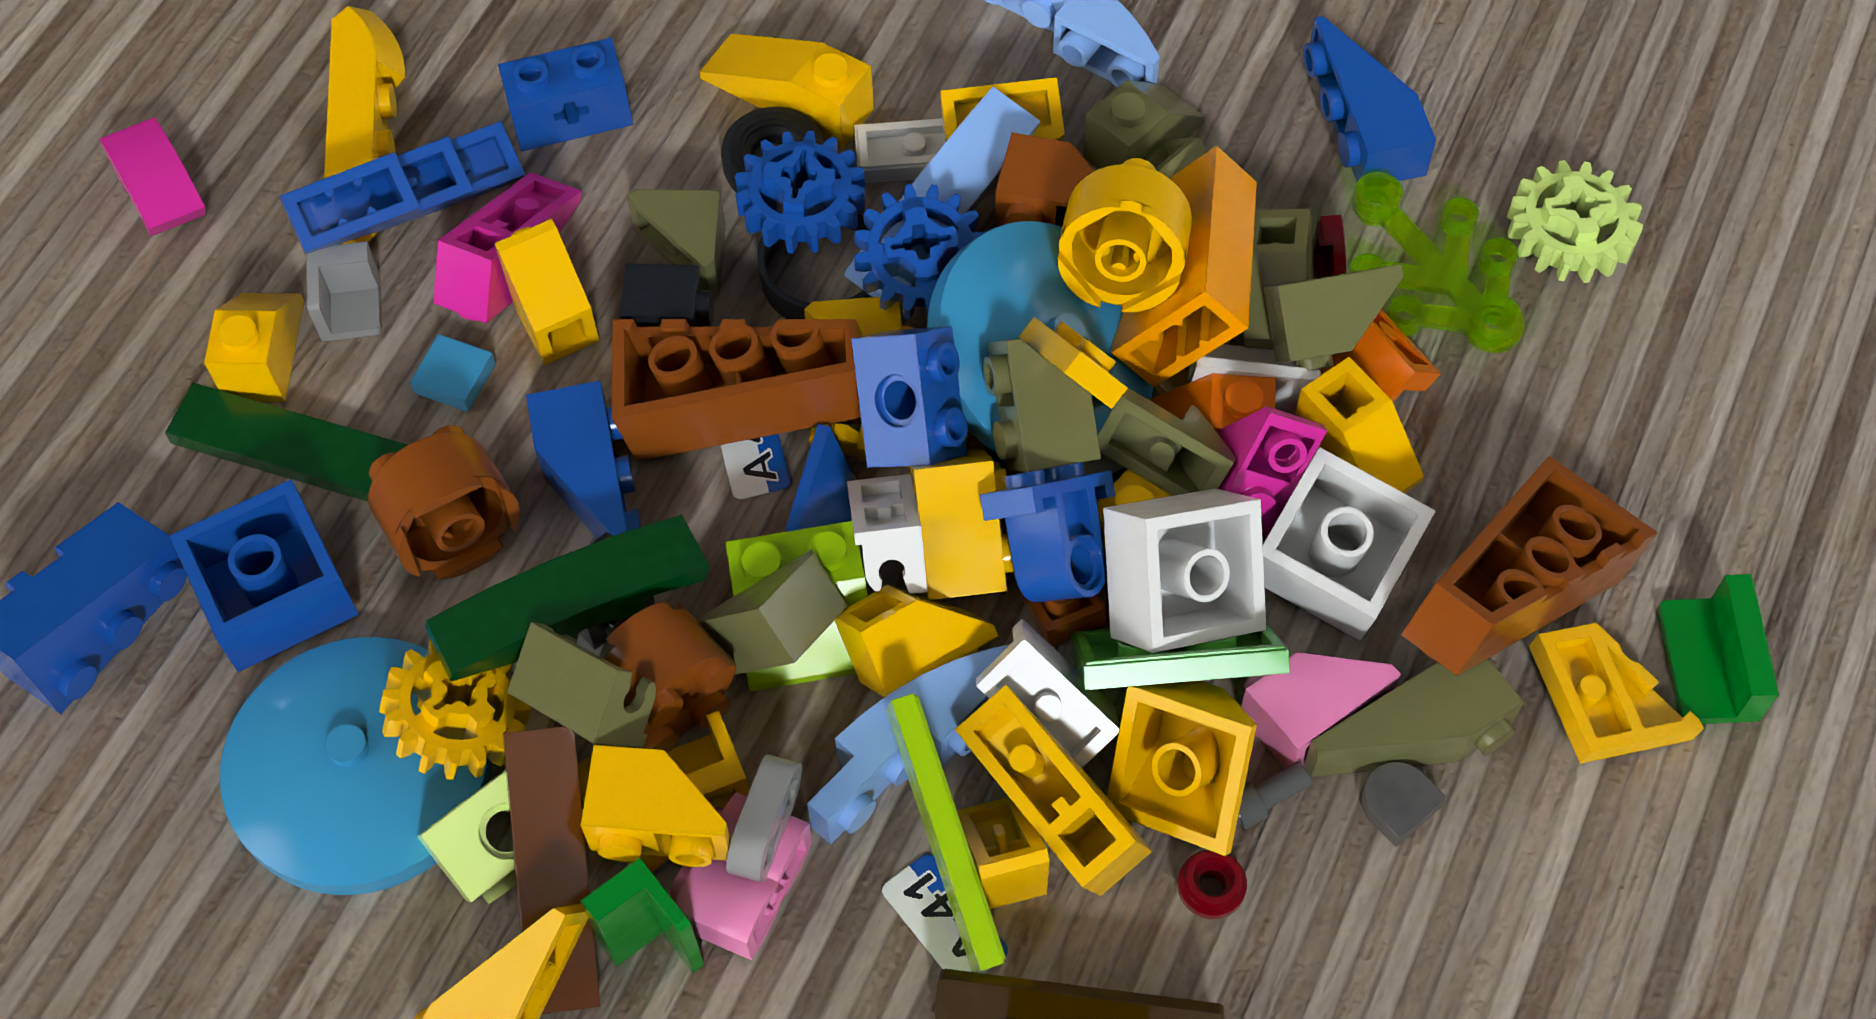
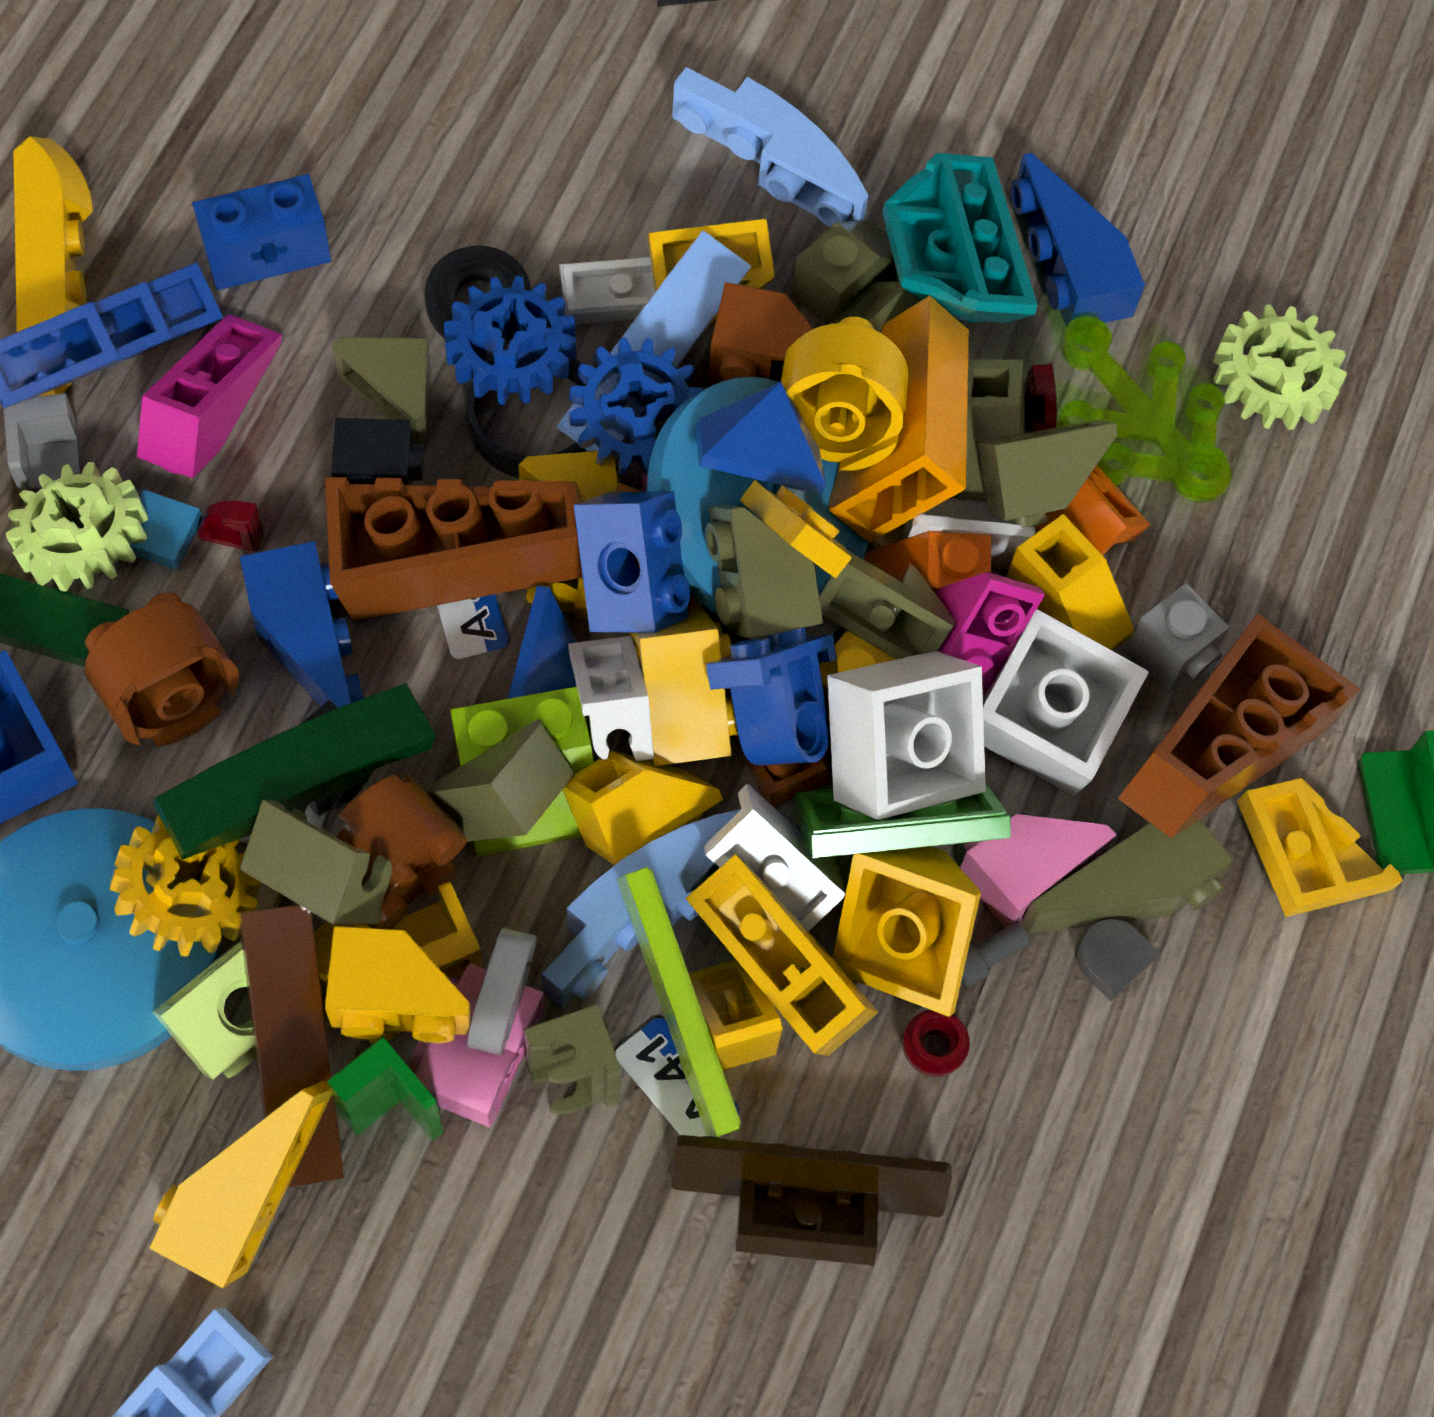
camera: 10 degrees left, 5 degrees up
yellow slope [494,219,600,365] -> none
yellow slope [699,33,874,149] -> none
none -> yellowish green gear [6,462,149,591]
none -> dark red tile [198,501,264,552]
none -> olive hinge [524,1004,621,1114]
none -> blue slope [695,382,826,495]
none -> teal wedge [882,153,1038,323]
none -> light grey brick [1126,583,1230,694]

